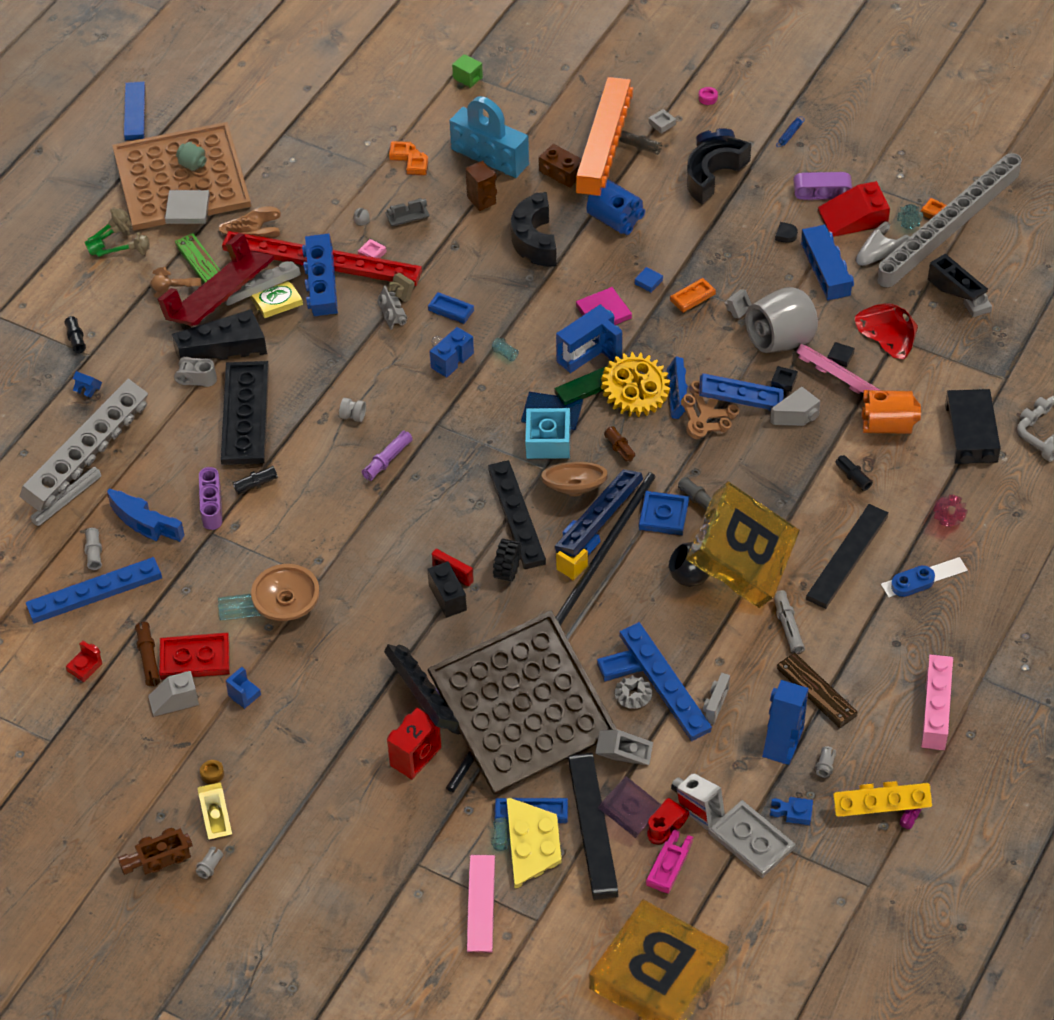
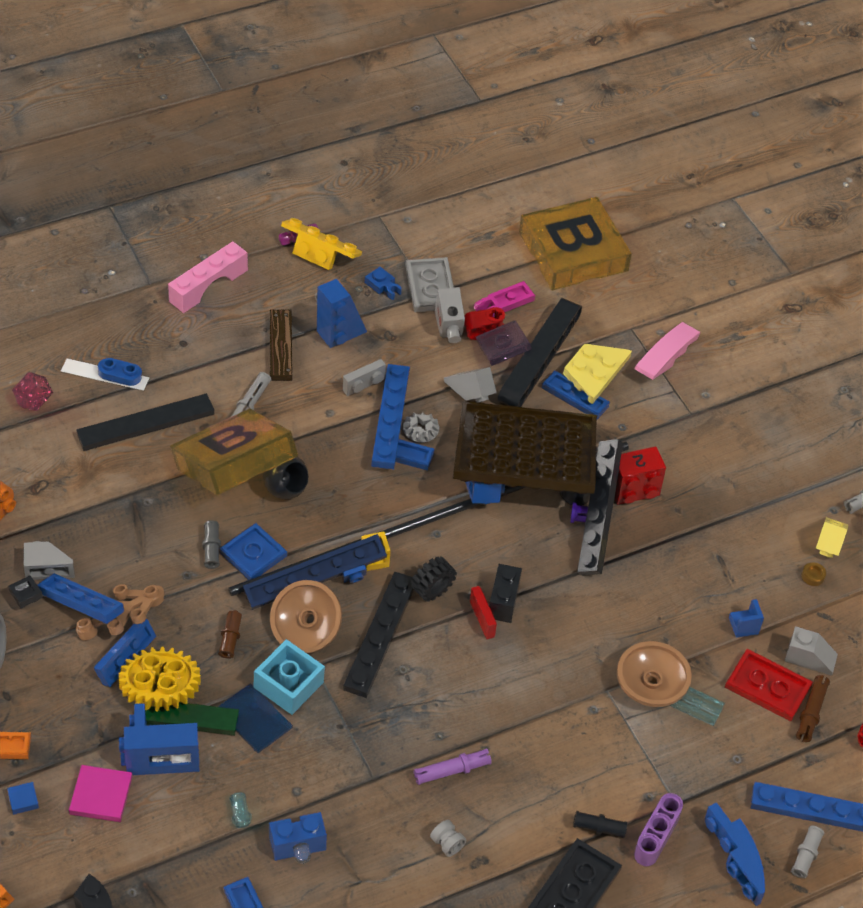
camera: 150 degrees left, 0 degrees up
clear light blue pin [491,818,510,851] -> none
black axle [835,455,873,491] -> none

